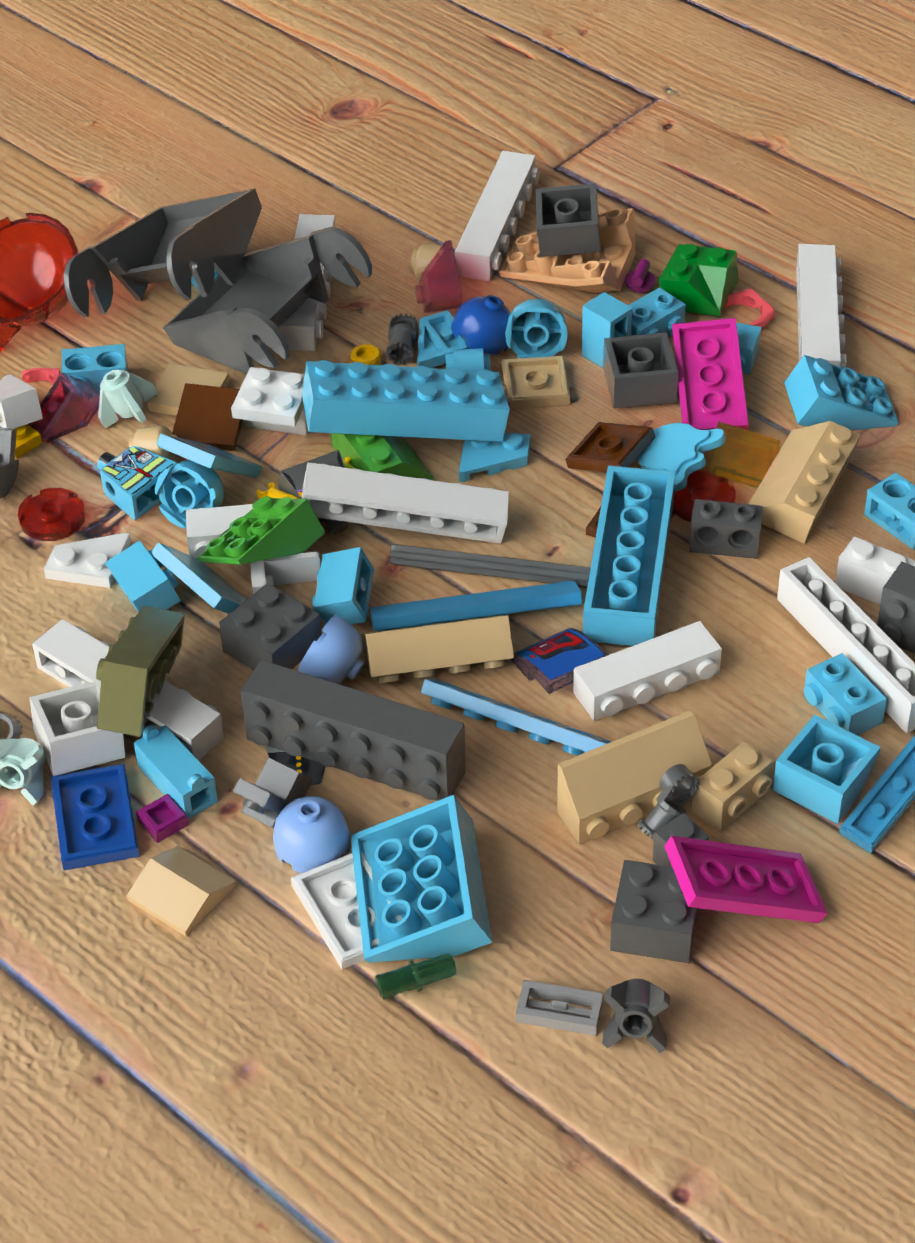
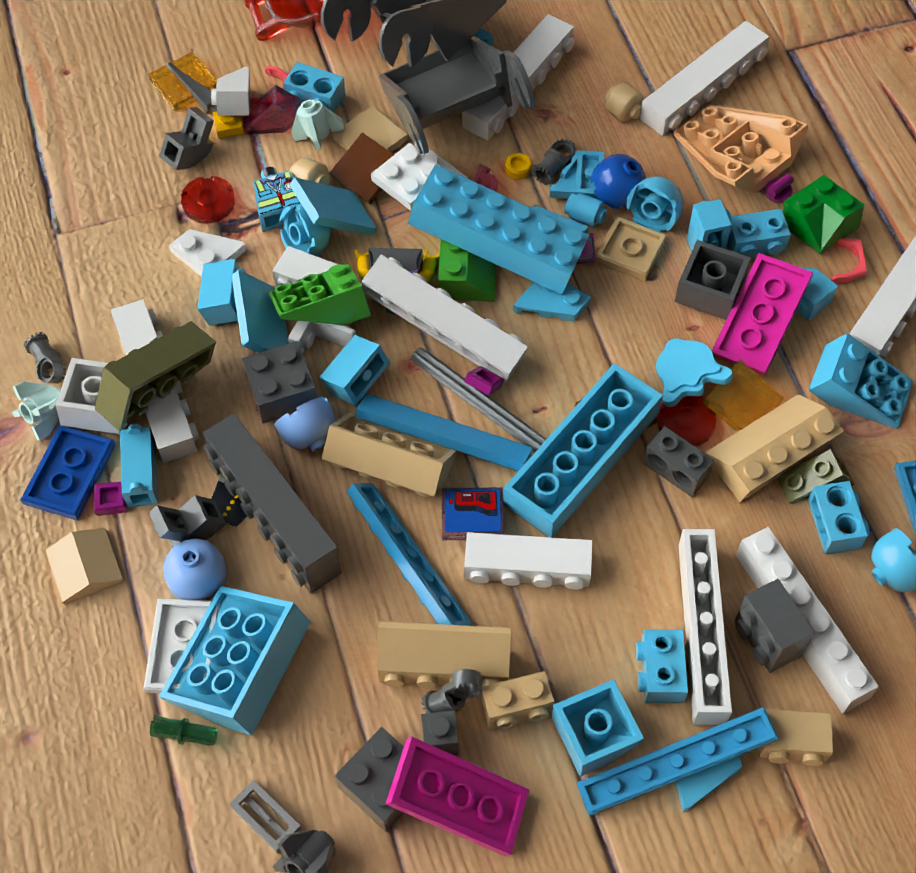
camera: 30 degrees right, 15 degrees up
clear pink slope [415,240,463,313] -> none
dark grey brick [536,183,601,257] -> none
reddish brown tile [565,422,655,473] -> none
none -> magenta tile [464,366,504,396]
none -> olive bracket [778,449,855,504]

